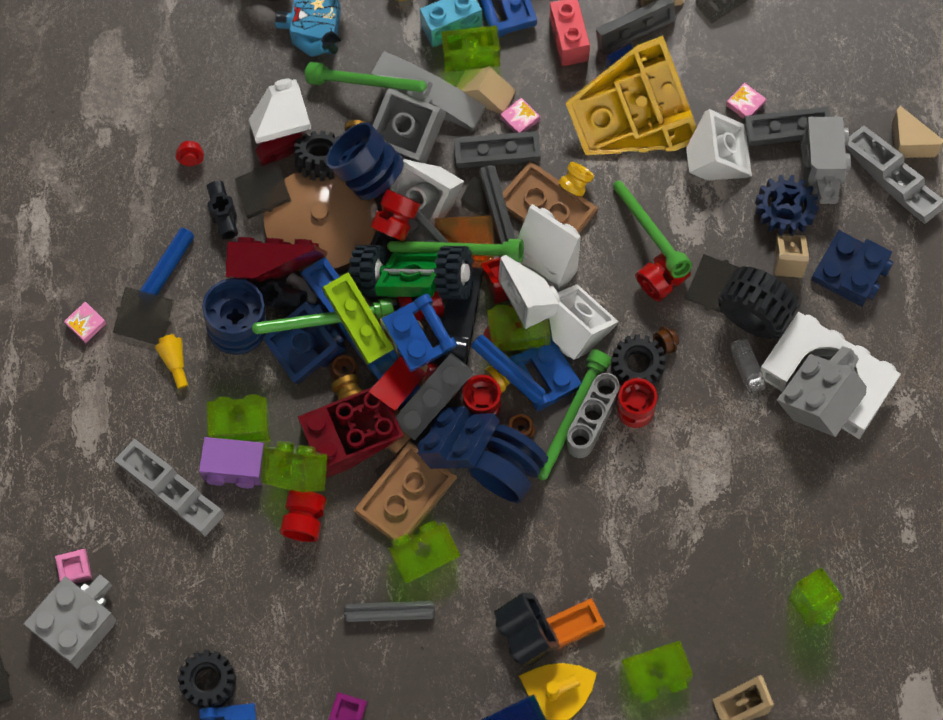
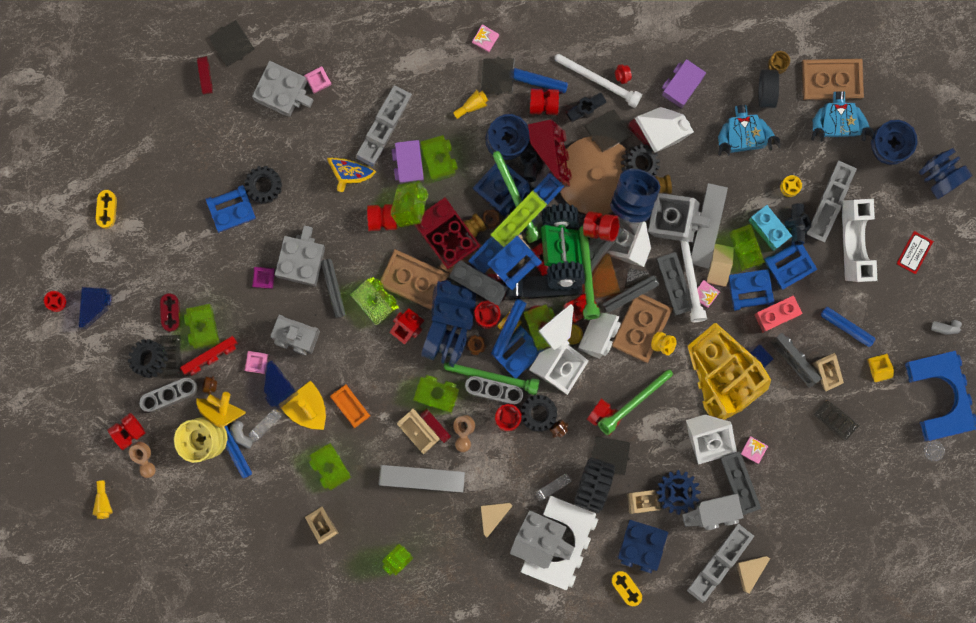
camera: 70 degrees right, 15 degrees up
bright green piece [305,62,427,92] -> none
red sticker [369,355,426,411] -> none
black brick [494,593,560,666] -> none
none -> light grey hinge [271,314,320,356]
none -> light grey hinge [275,225,325,287]
none -> shield [327,158,376,192]
none -> light grey slope [379,465,465,492]
none -> red brick [389,308,425,345]
none -> tan hinge [397,409,440,455]
none -> clear neon green brick [413,375,460,413]
none -> dark red beam [419,408,451,443]
none -> medium nougat plate [453,415,475,452]
none -> tan slope [481,503,513,537]
none -> red wheel [530,88,559,116]
none -> white piece [554,54,643,108]
none -> yellow beam [611,571,642,606]
none -> medium lavender brick [662,59,706,109]
none -> white piece [680,241,707,323]
none -> blue plate [729,269,774,311]

